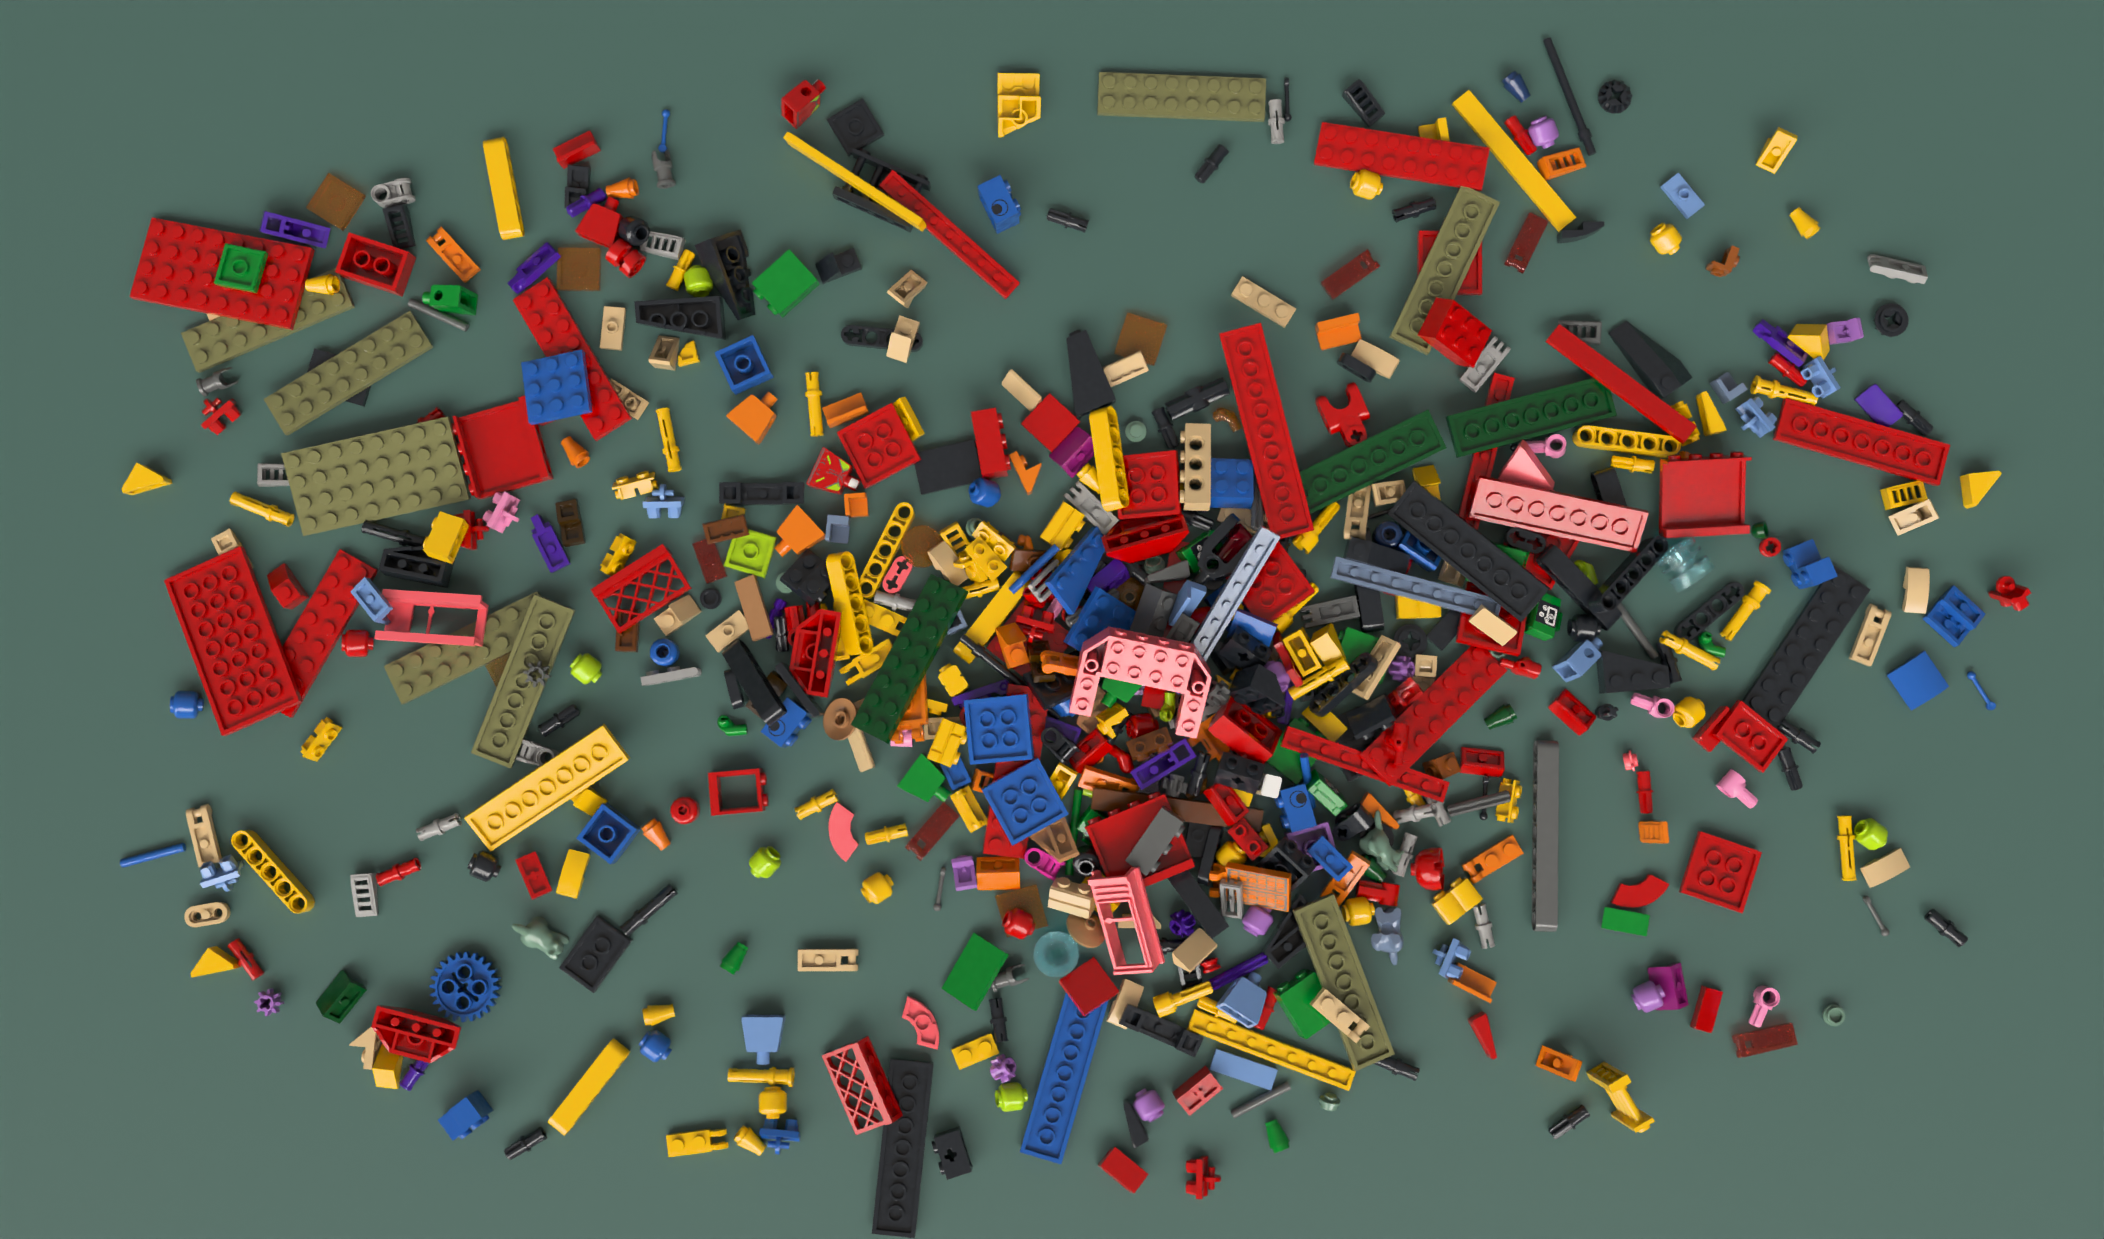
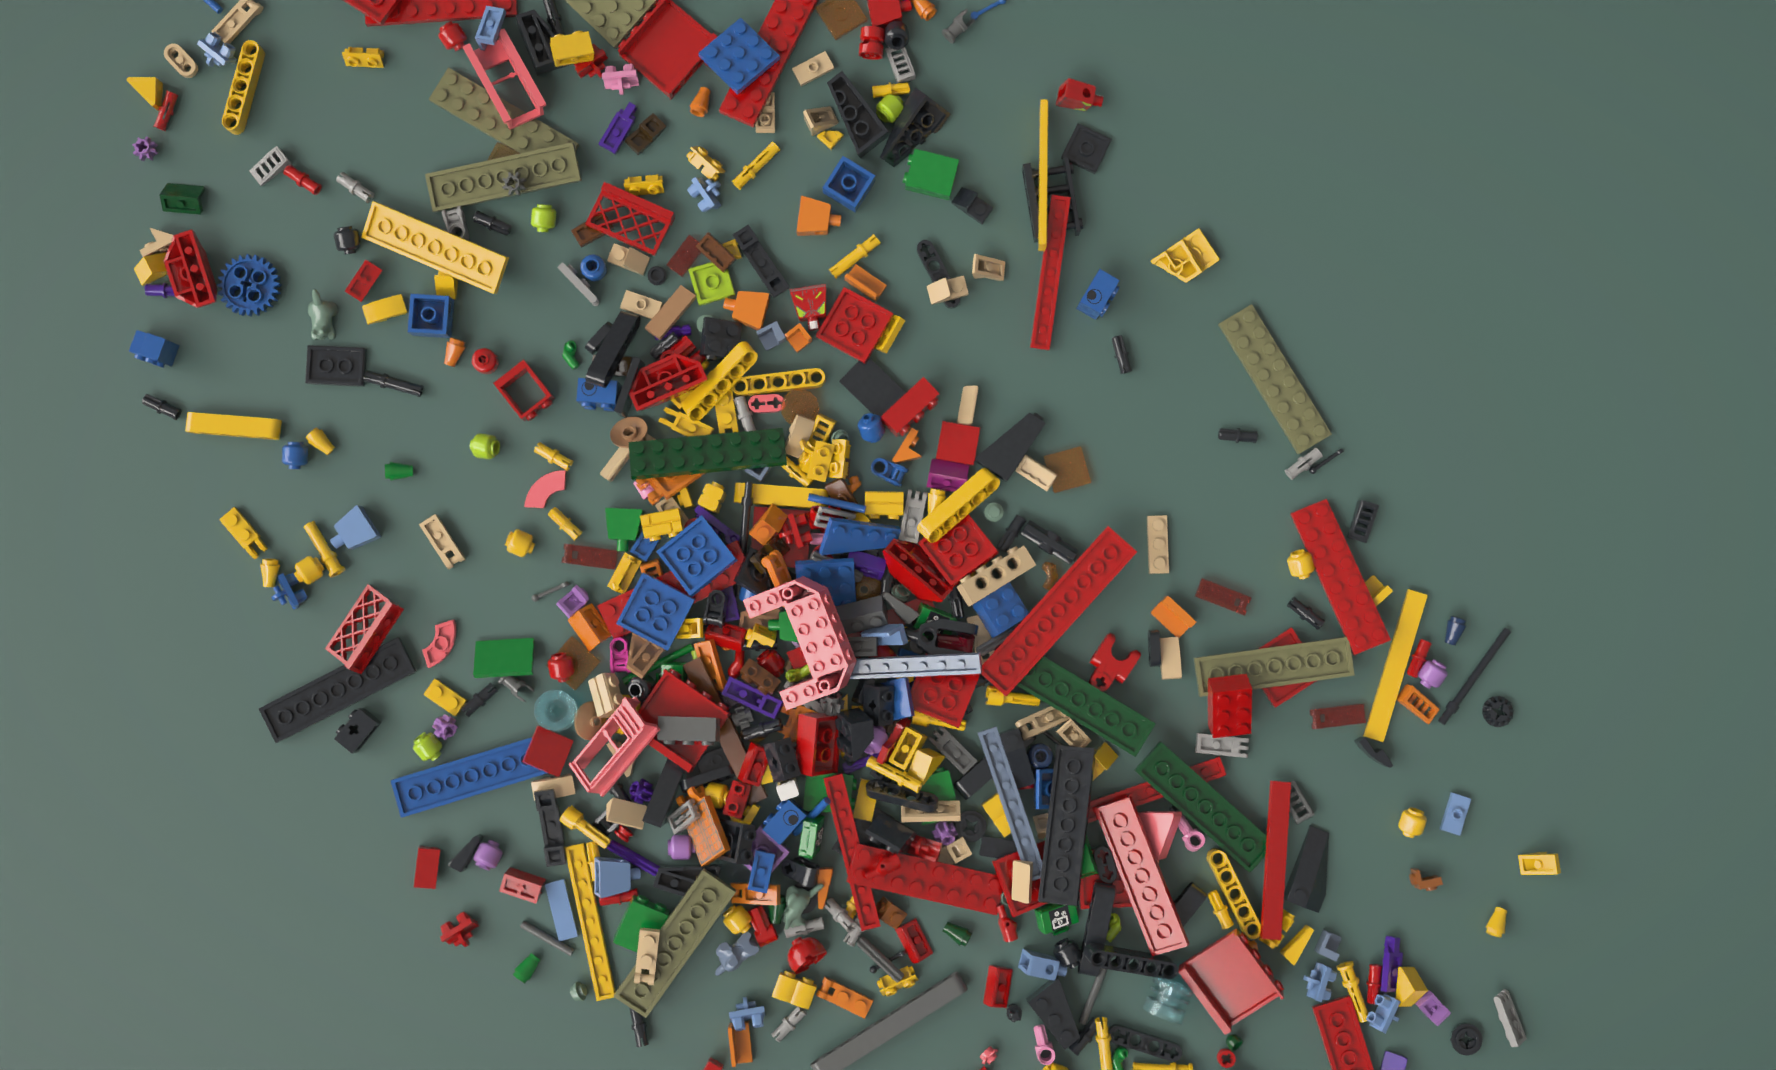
camera: 50 degrees right, 0 degrees up
none -> blue piece [871,458,909,488]

